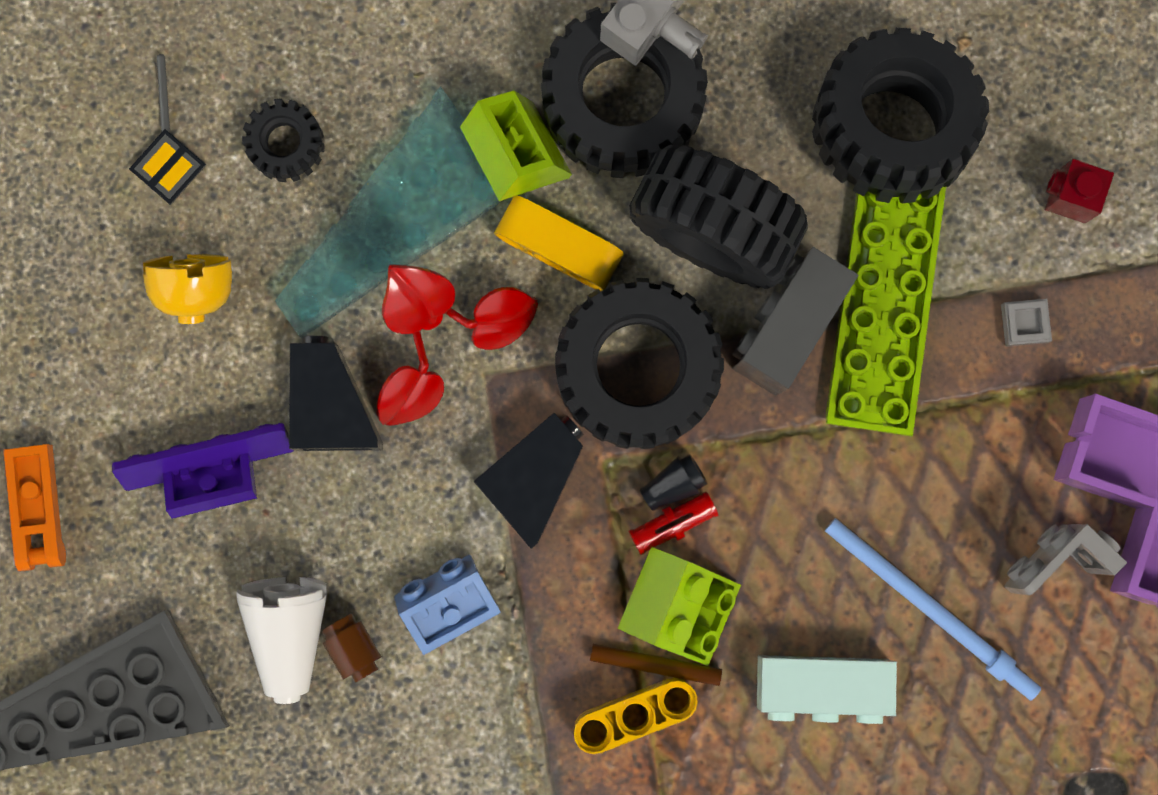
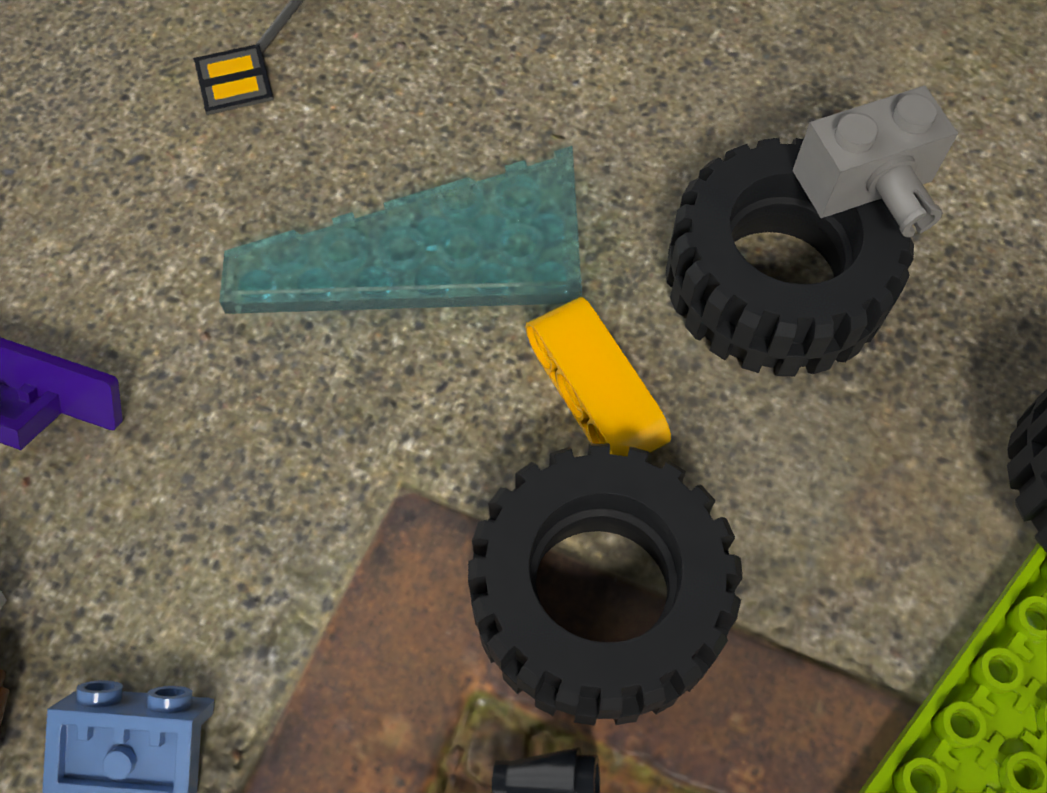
camera: 35 degrees right, 20 degrees down
yellow cylinder [143,254,232,324] -> none
black tyre [242,98,325,182] -> none
black slope [289,336,383,451] -> none
red plant [377,265,538,426] -> none
lime slope [460,90,572,201] -> none
black slope [474,413,584,549] -> none
black tyre [629,145,808,289] -> none
dark grey brick [731,247,859,396] -> none

